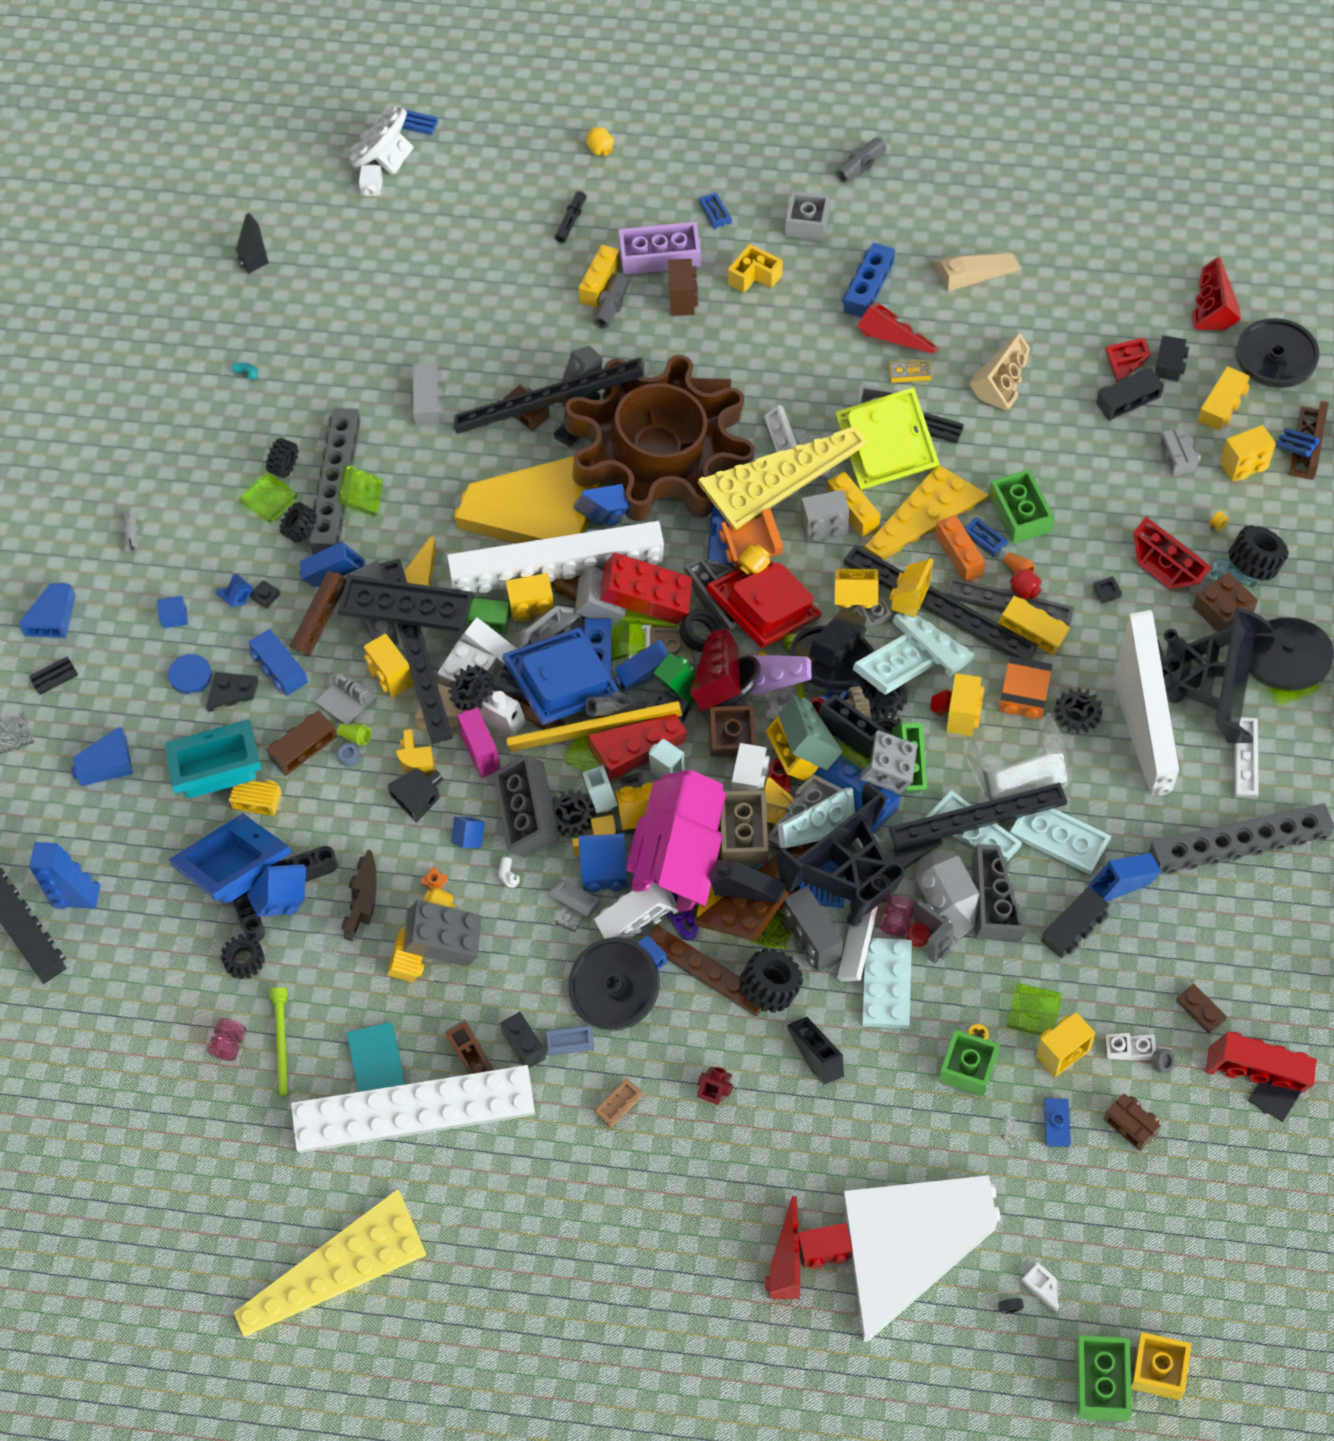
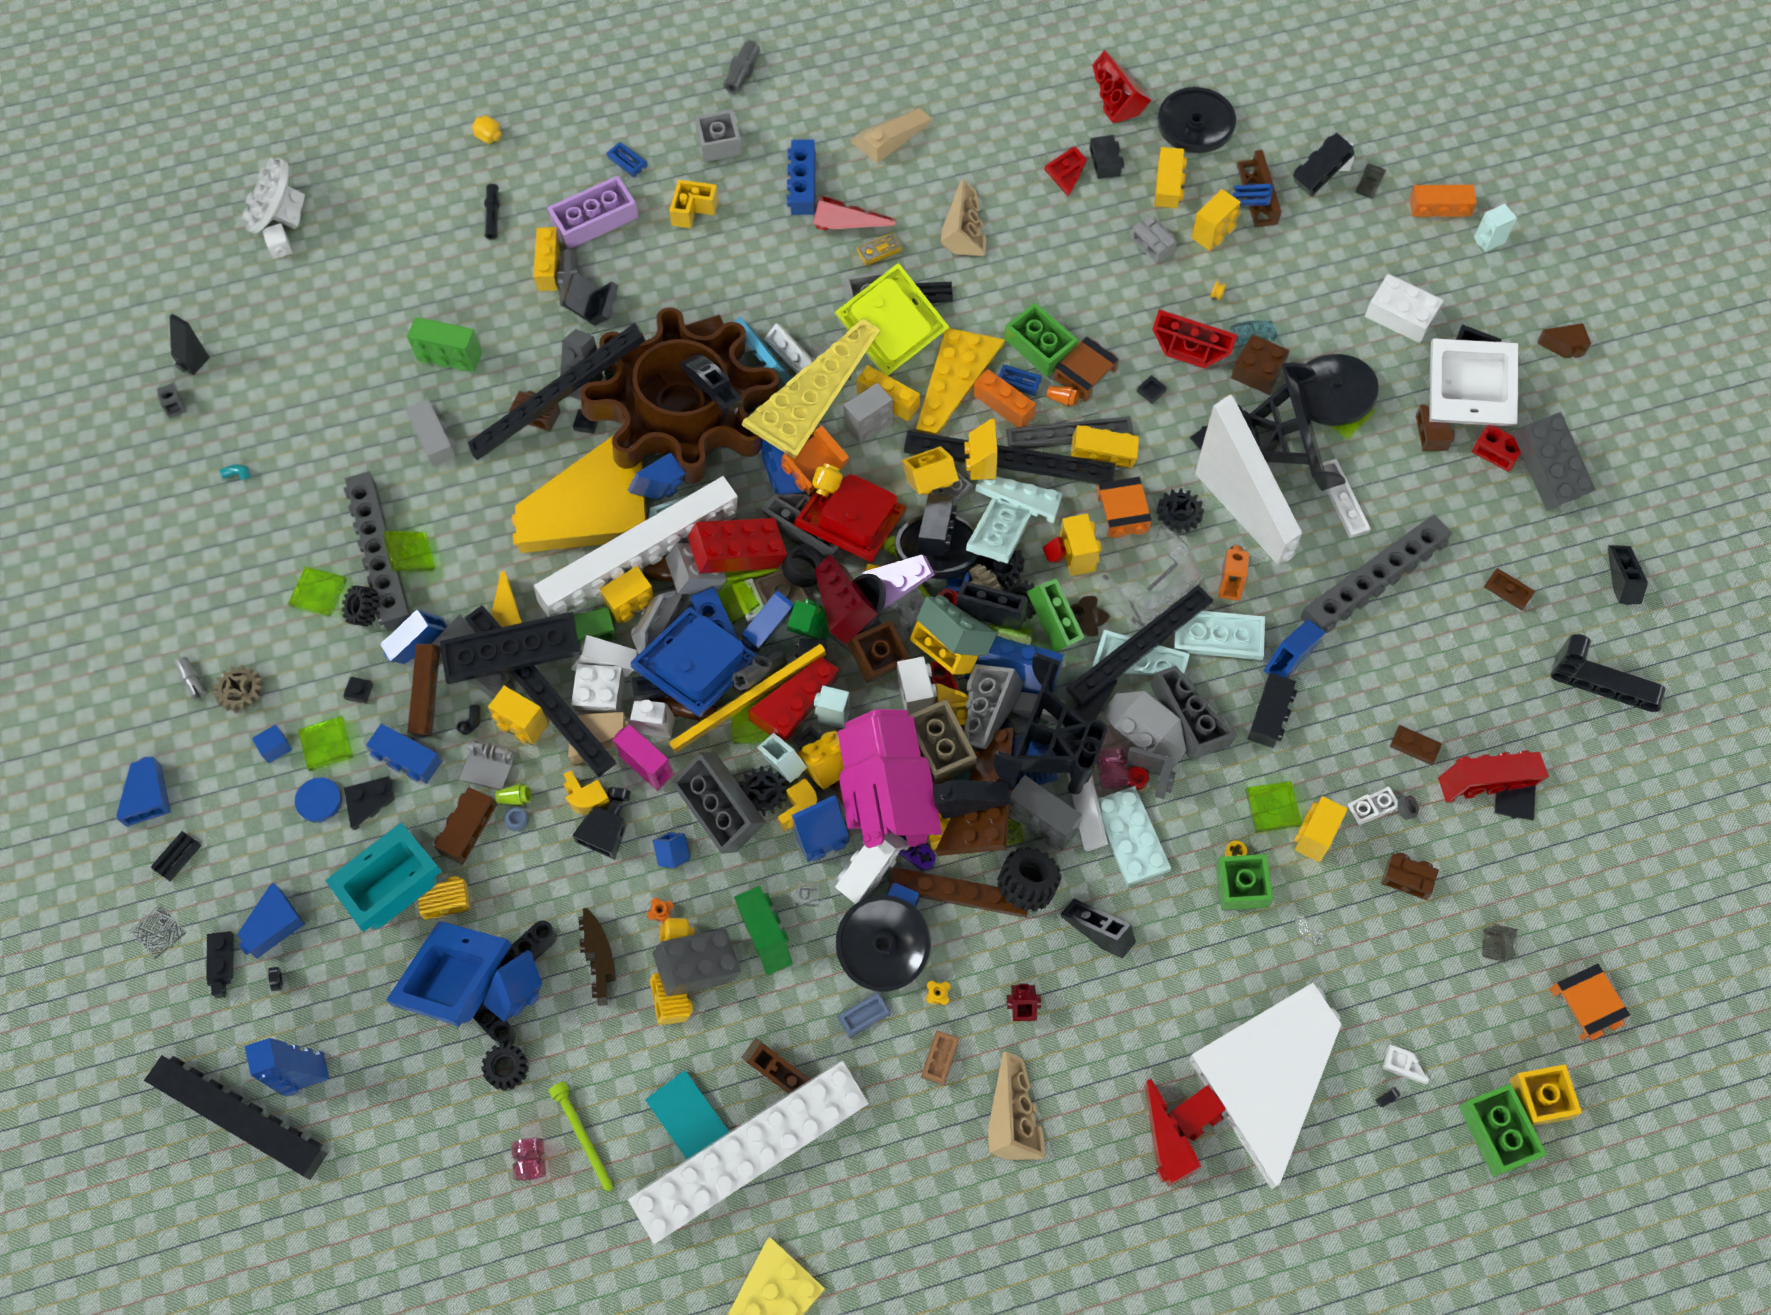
camera: 25 degrees left, 5 degrees up
blue panel [216,574,254,607] -> none
black tyre [266,438,299,478] -> none
blue tile [402,110,438,135] -> none
black gear [448,665,494,711] -> none
white arm [498,857,520,888] -> none
black brick [500,1012,546,1068] -> none
light grey tile [550,880,600,917] -> none
reddish brown brick [668,258,698,316] -> none
light aqua wing [778,788,855,848] -> none
light grey bracket [860,731,917,794] -> none
red head [1010,569,1042,600] -> none
blue plate [1044,1098,1071,1147] -> none
black brick [1096,368,1164,421] -> none
black tyre [1228,525,1289,581] -> none
none -> dark grey leg [157,382,186,418]
none -> black hinge [206,931,234,998]
none -> dark tan gear [213,665,264,713]
none -> black tile [268,966,283,992]
none -> clear neon green tile [298,716,354,772]
none -> bright green brick [407,317,482,372]
none -> black arm [456,705,481,735]
none -> black bracket [563,272,618,326]
none -> black tile [607,787,631,802]
none -> black slope [679,353,743,414]
none -> medium azure wing [734,317,792,383]
none -> green wedge [734,886,793,976]
none -> yellow plate [926,980,950,1005]
none -> tan wedge [988,1051,1045,1160]
none -> dark orange panel [1054,336,1119,402]
none -> dark brown plate [1070,596,1110,636]
none -> orange torso [1218,545,1249,601]
none -> clear smoke panel [1482,923,1517,963]
none -> orange panel [1550,963,1631,1041]

